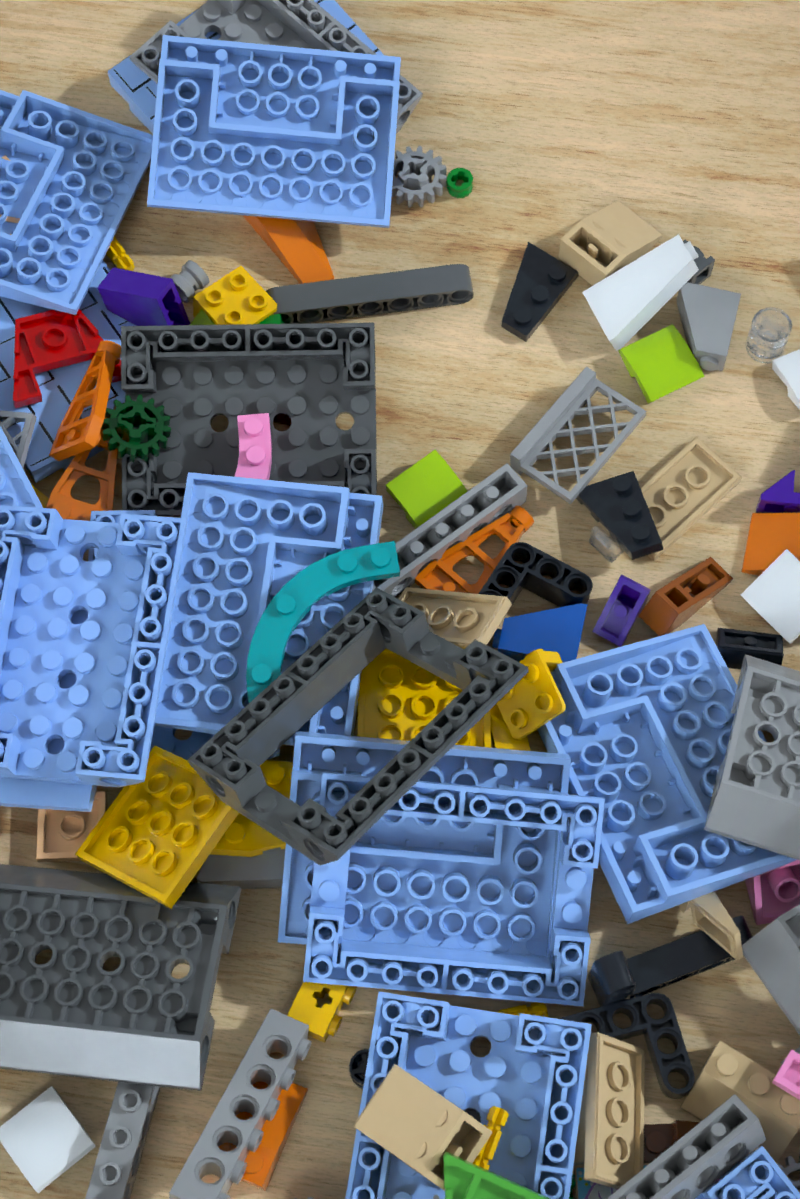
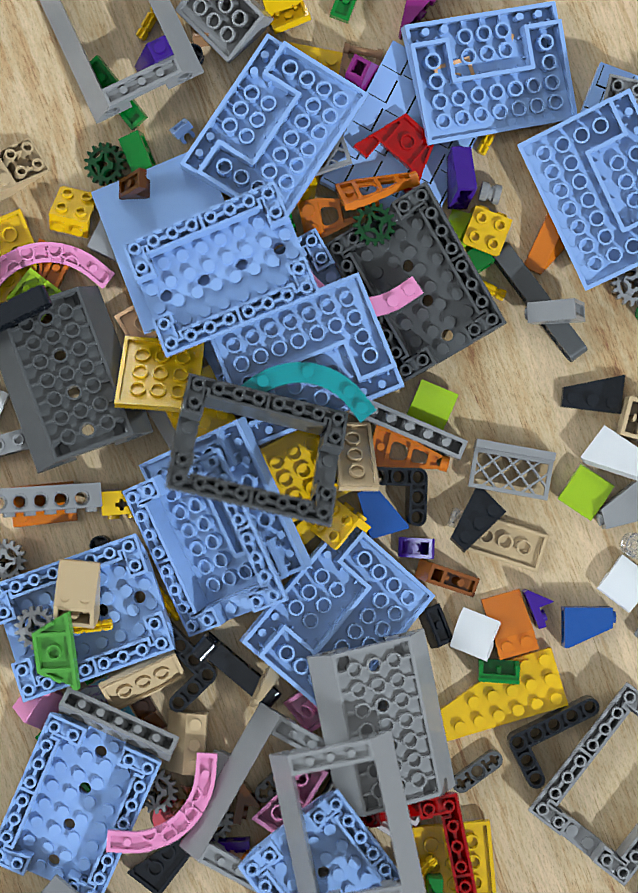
camera: 60 degrees right, 20 degrees up
none -> light grey slope [524,298,585,325]

